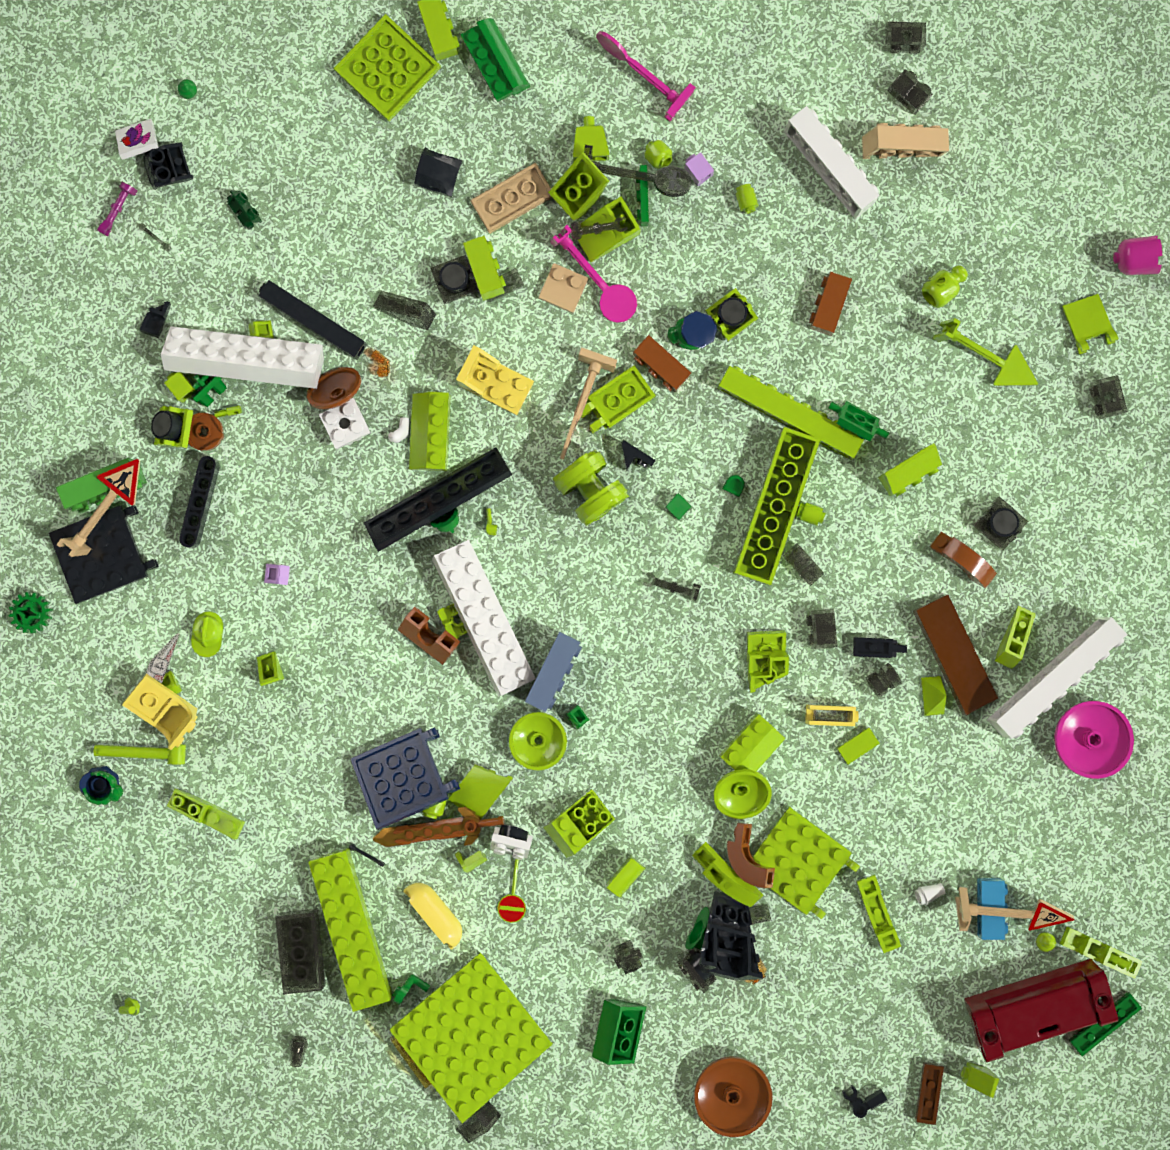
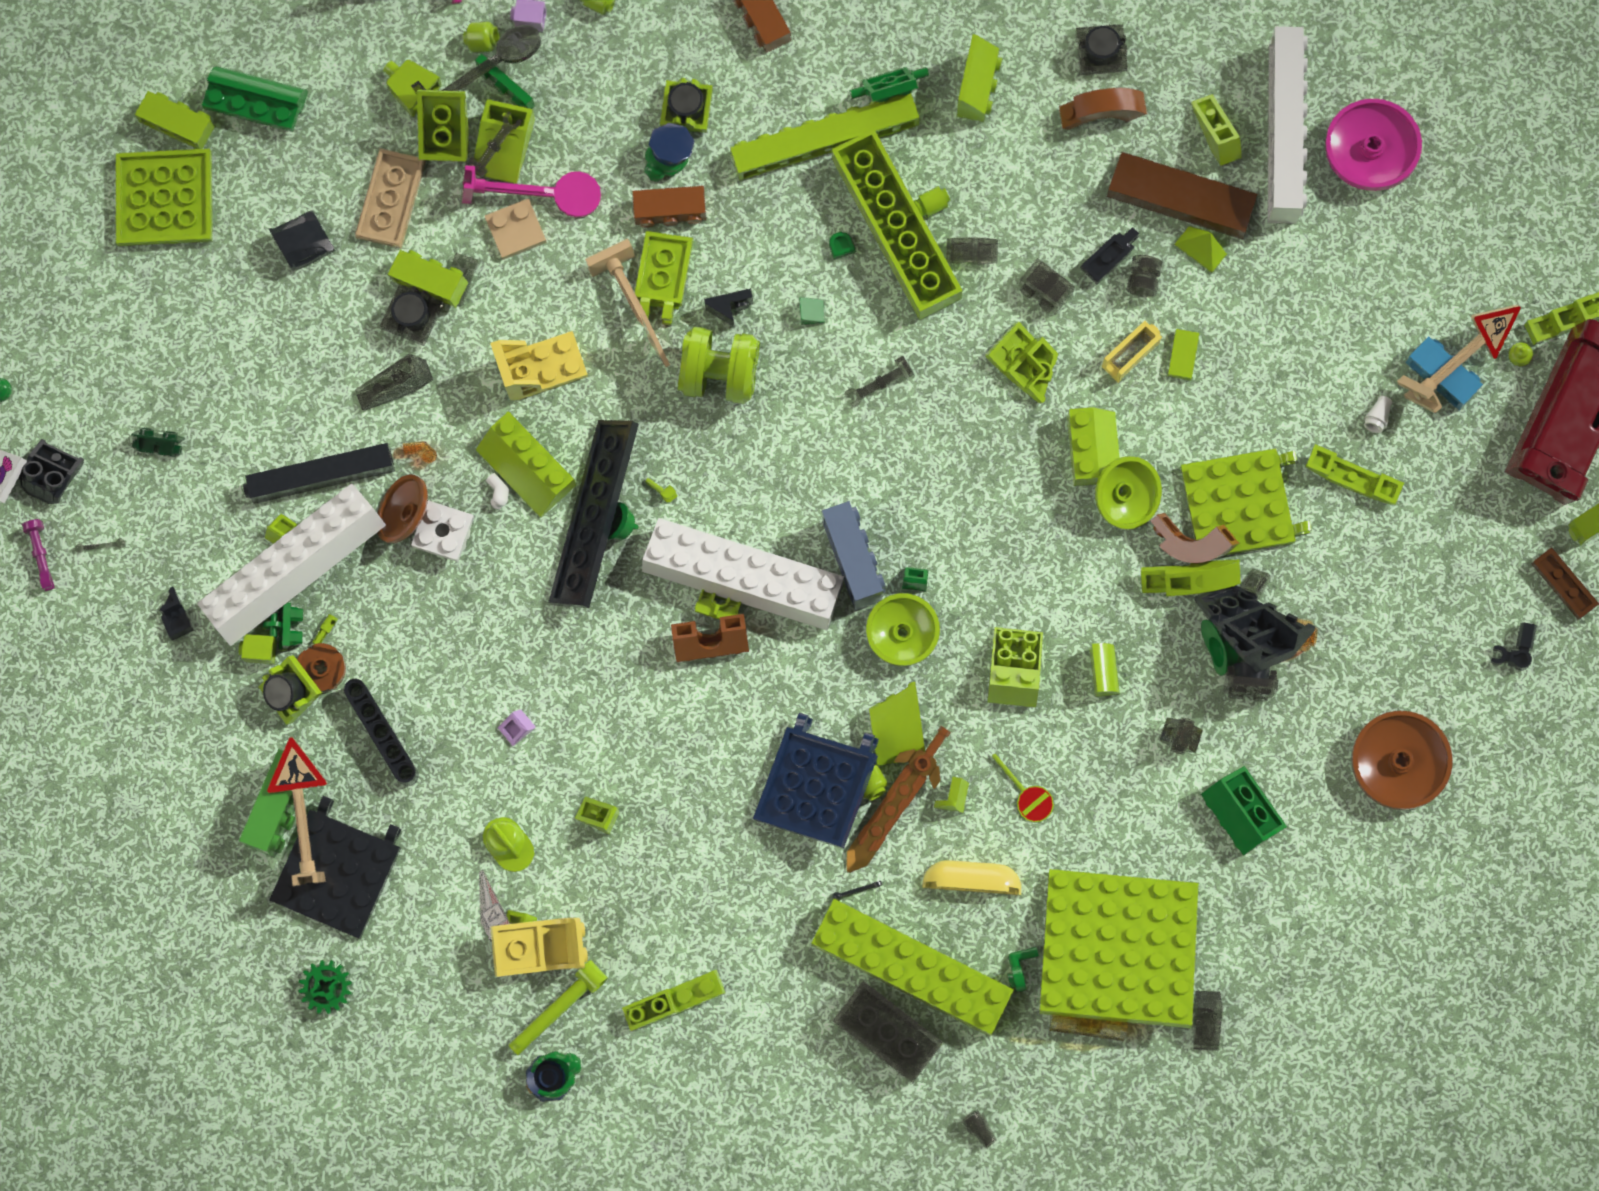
camera: 45 degrees left, 10 degrees down
white piece [490,825,533,860] -> none

